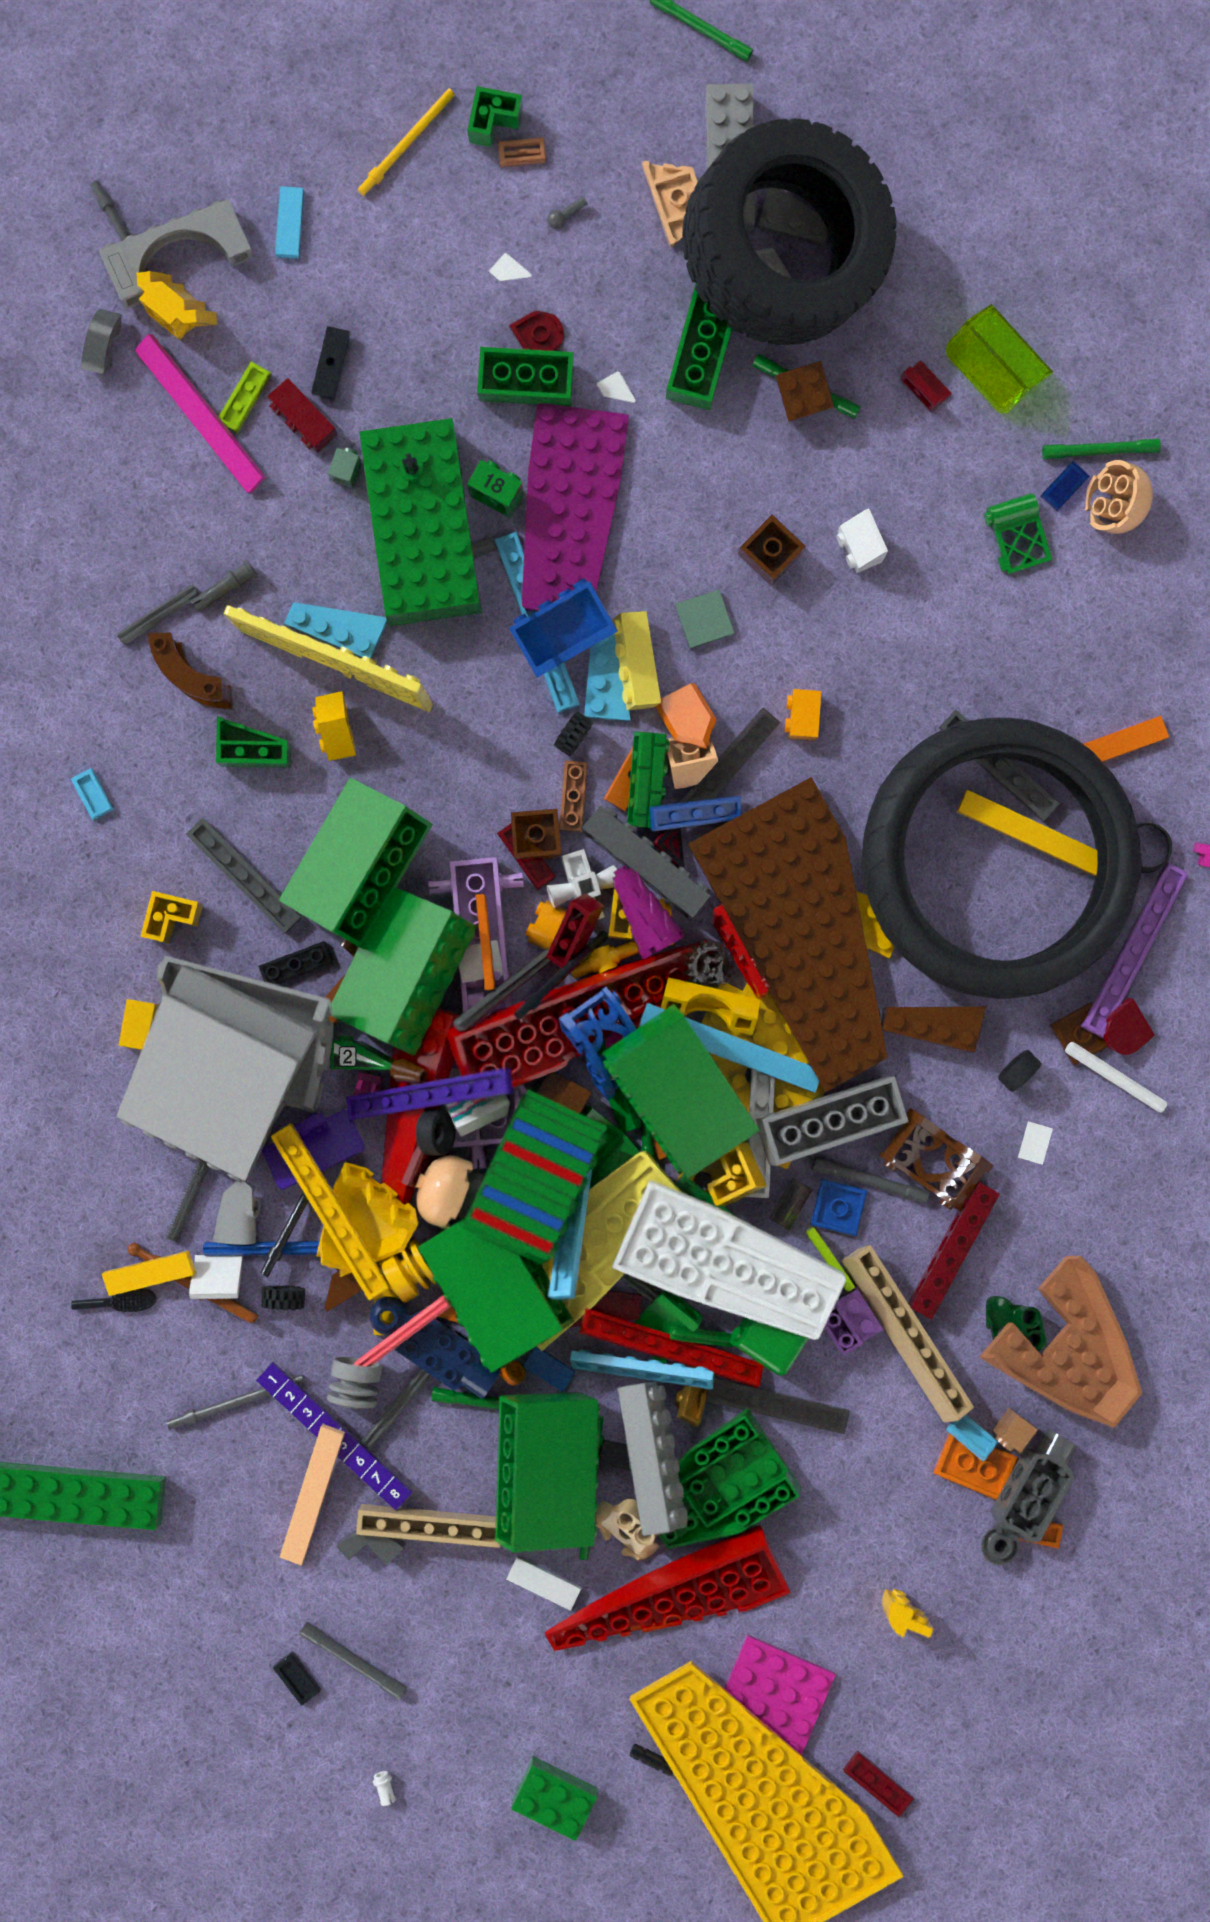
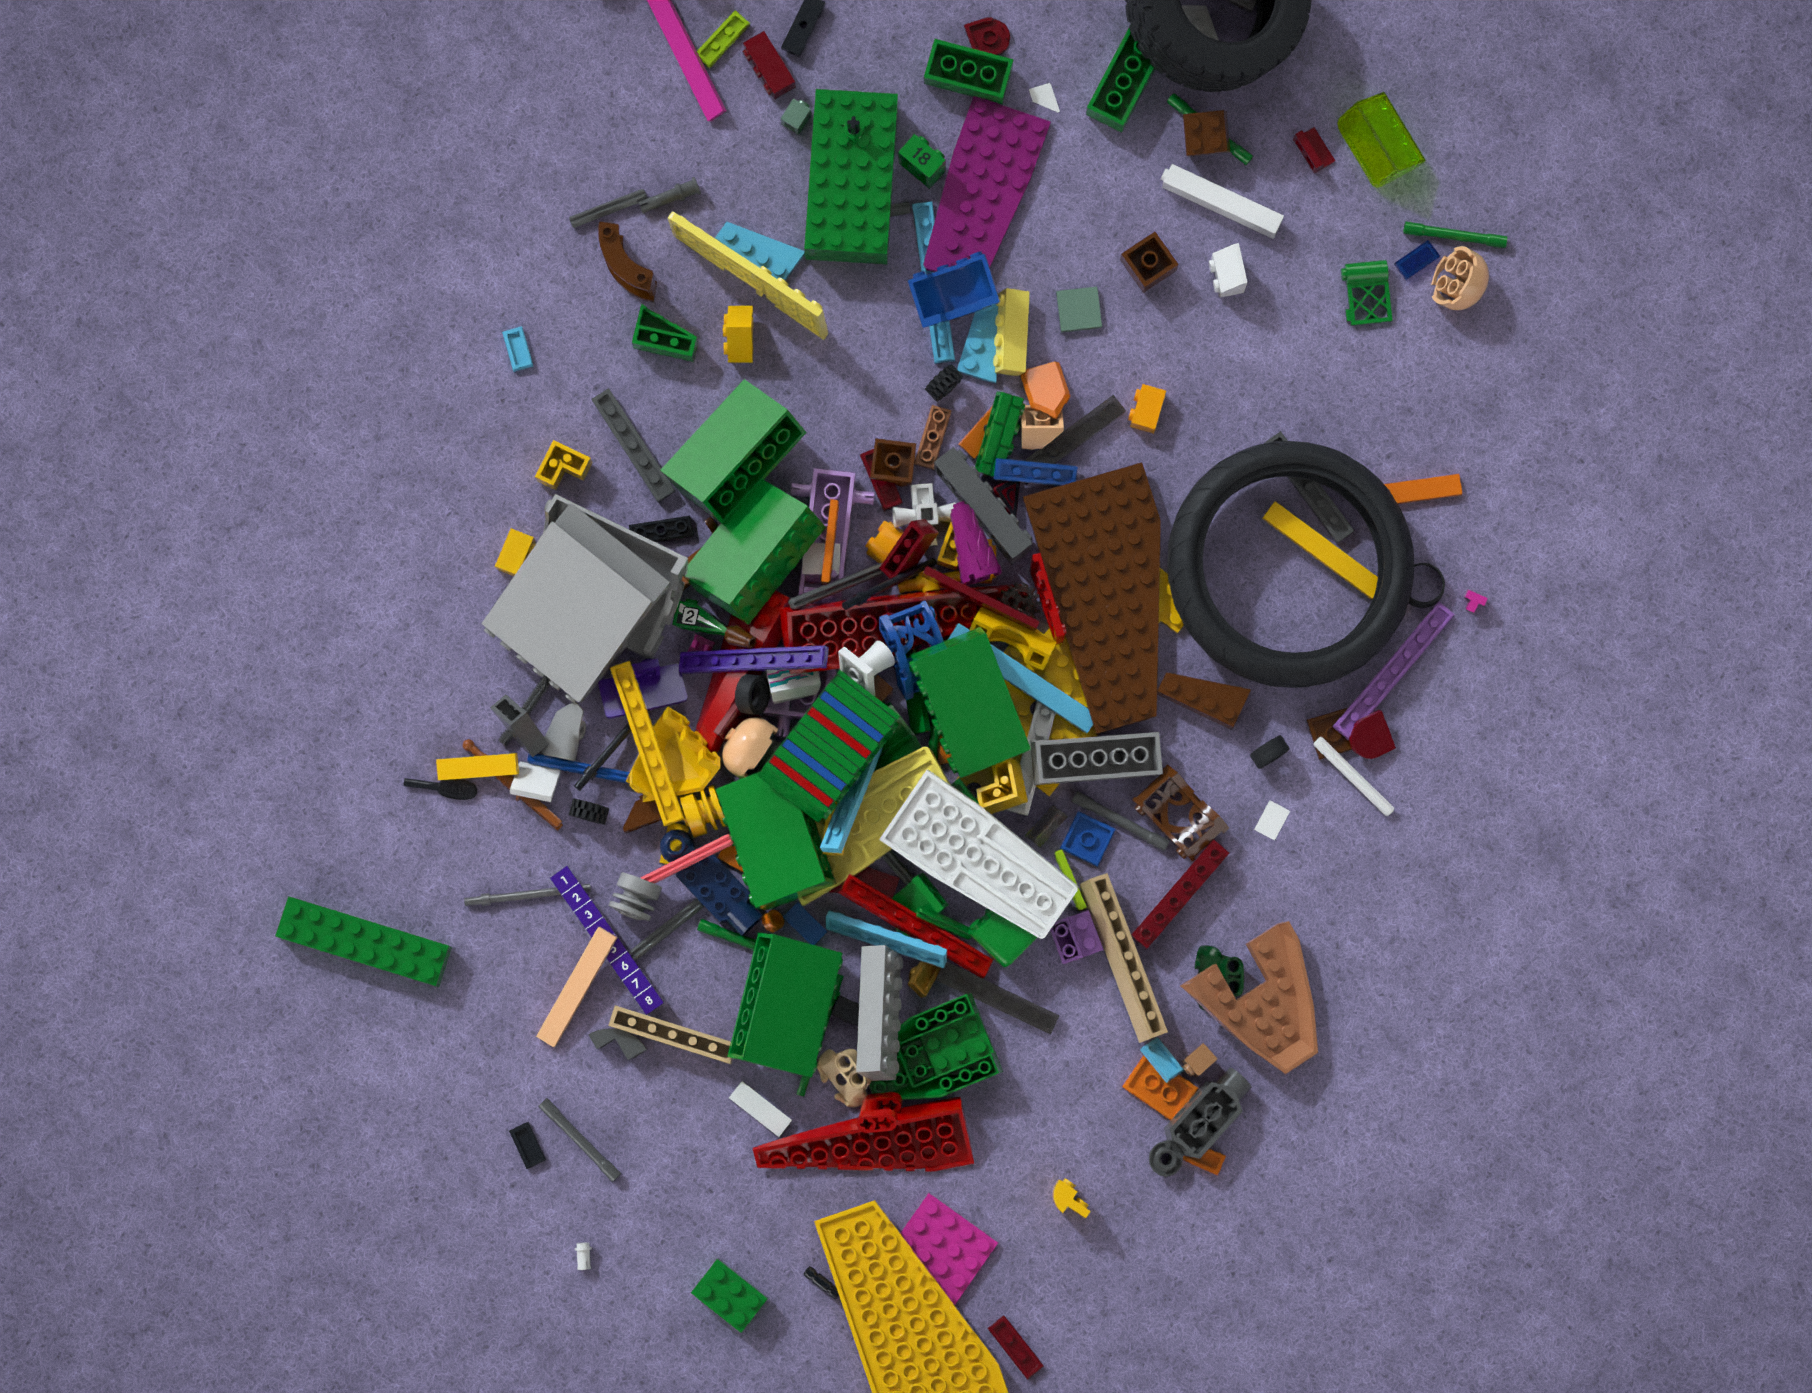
camera: 15 degrees right, 5 degrees down
none -> dark grey slope [490,694,548,757]
none -> white plant [838,641,895,696]
none -> red connector [857,1092,902,1133]
none -> dark red tile [922,566,1039,632]
none -> white brick [1161,164,1284,239]

